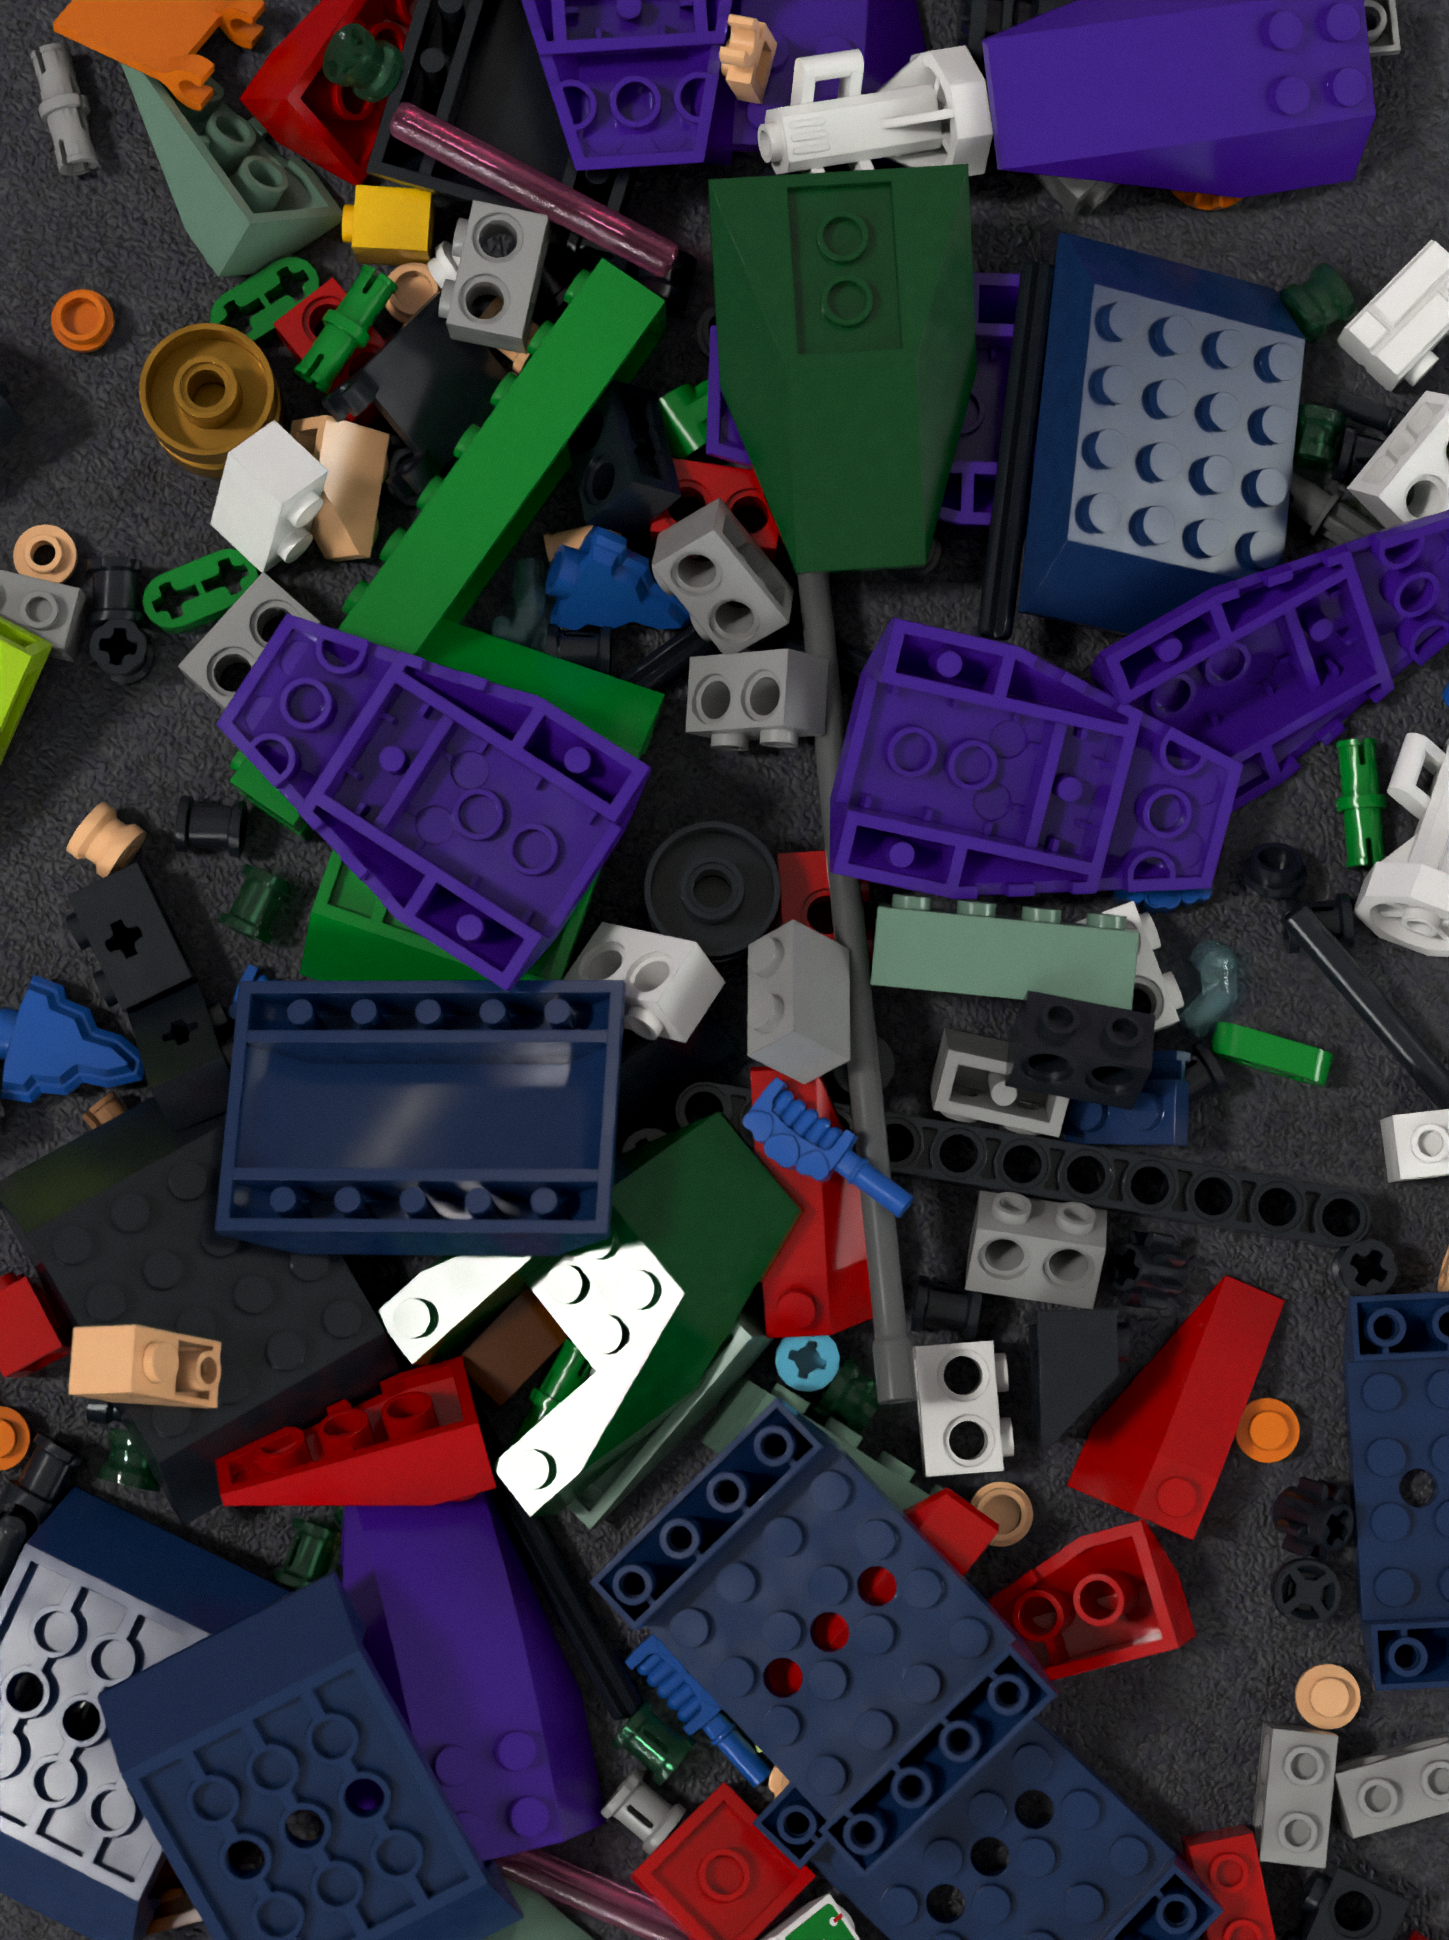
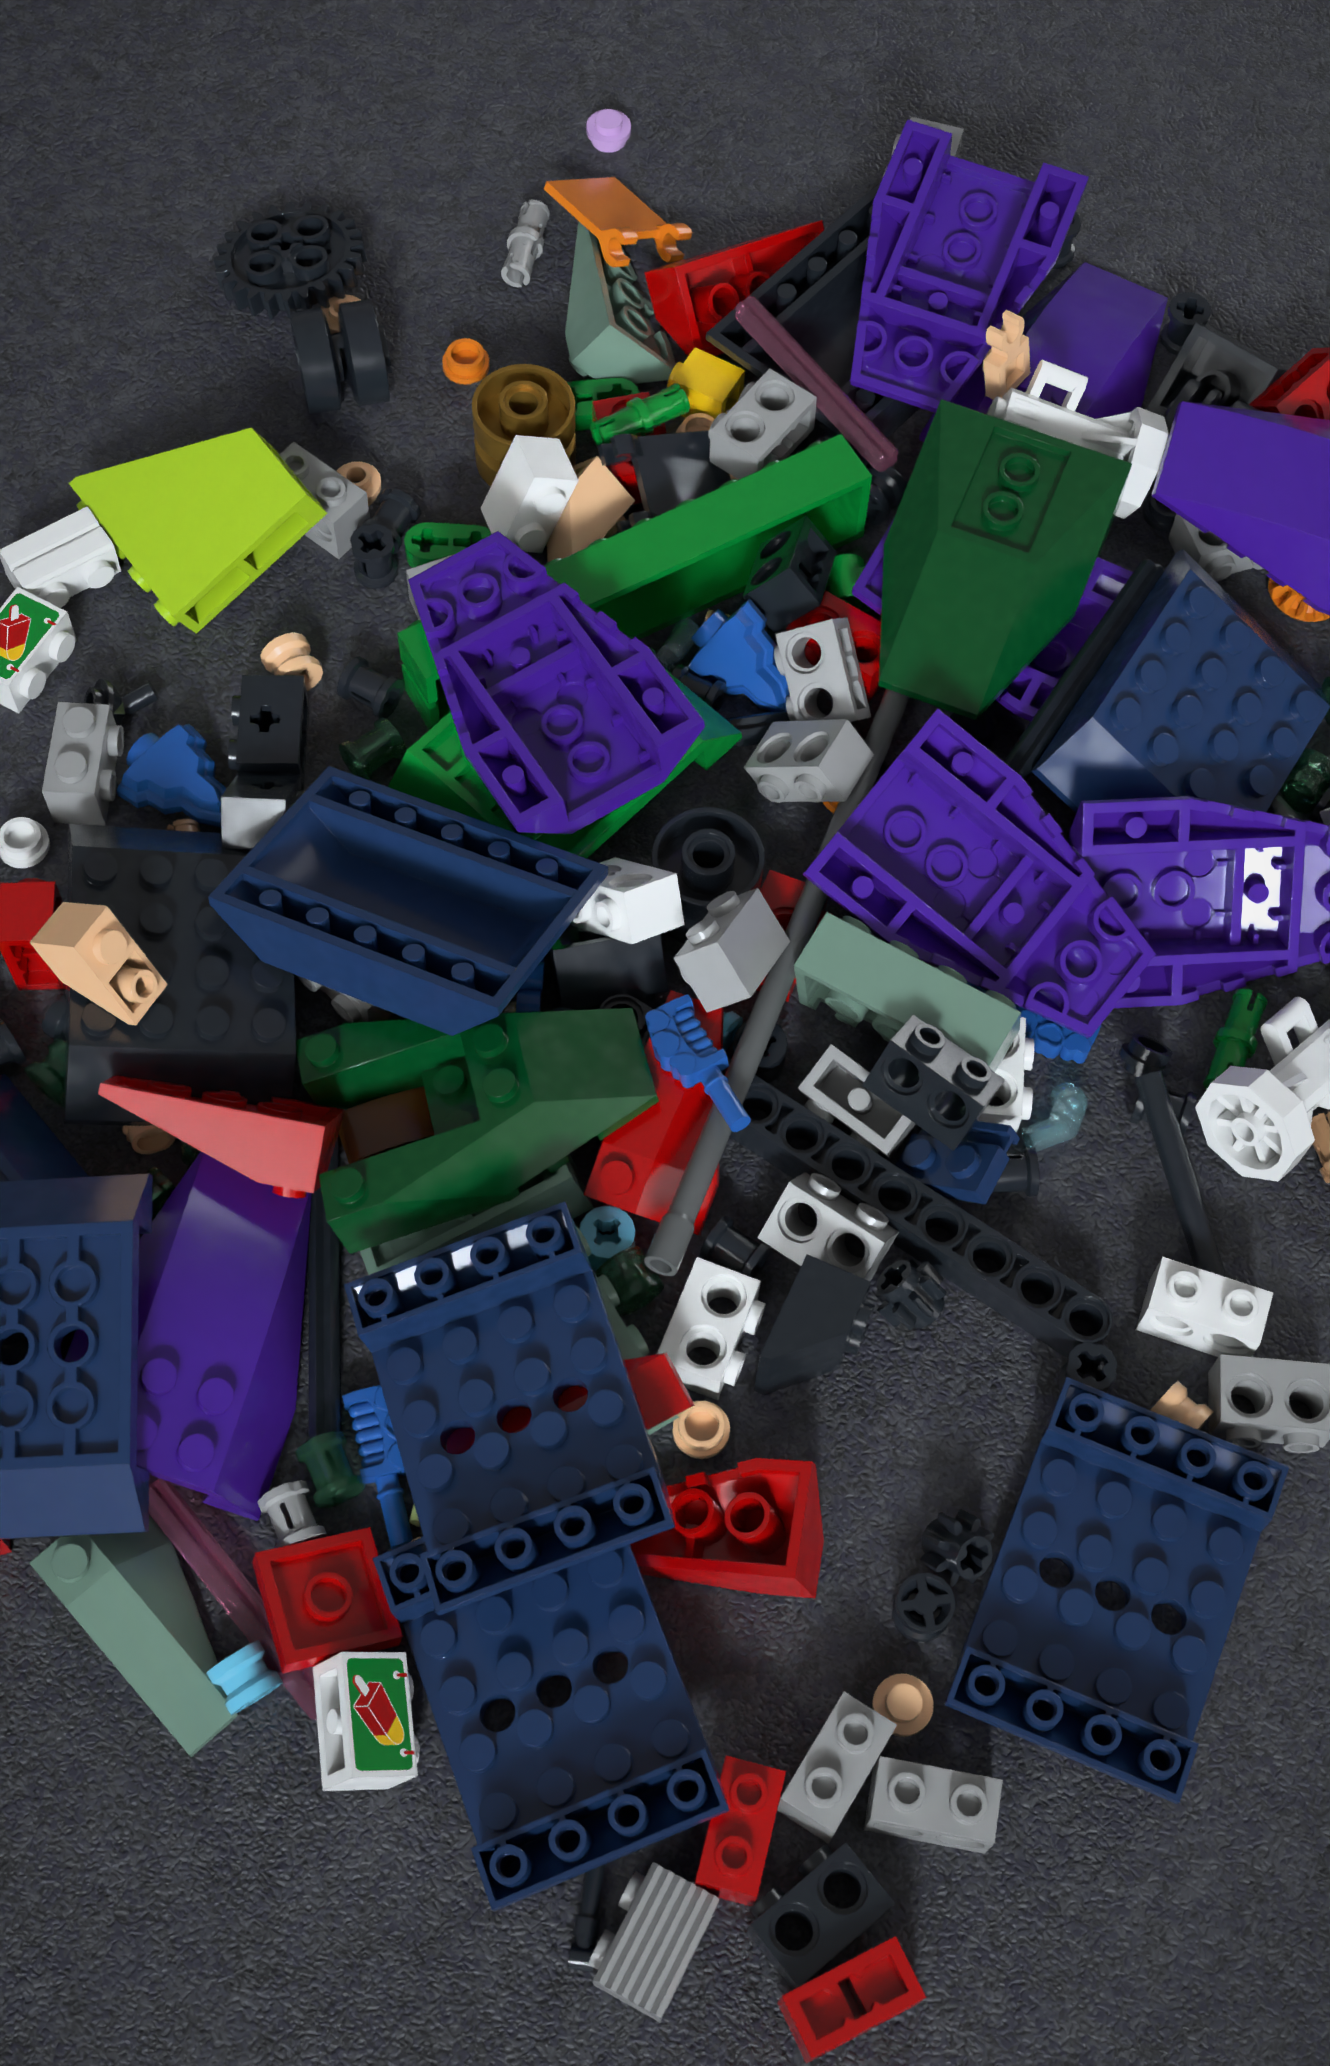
camera: 25 degrees right, 20 degrees down
clear green wheel [322,23,403,103] -> none
red wedge [1066,1275,1285,1540] -> none
green beam [1209,1022,1334,1087] -> none
orange plate [1235,1398,1300,1463] -> none

